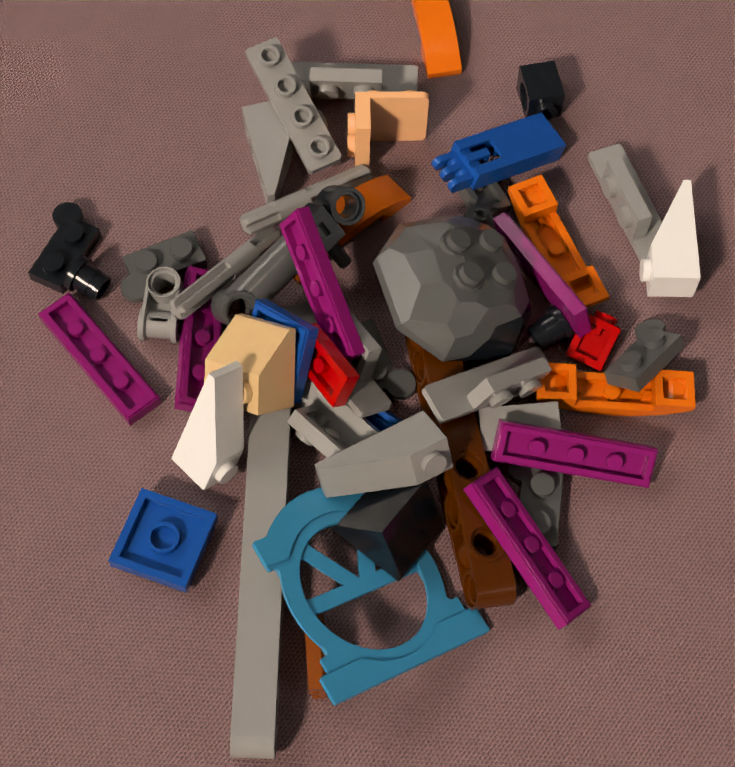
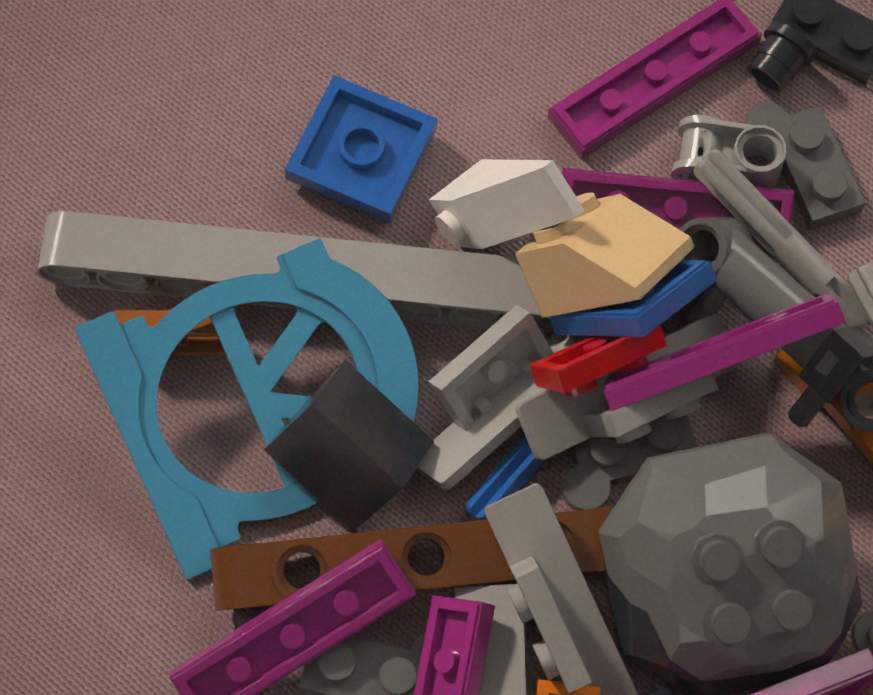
camera: 90 degrees right, 5 degrees up
light grey slope [314,411,453,498] -> none

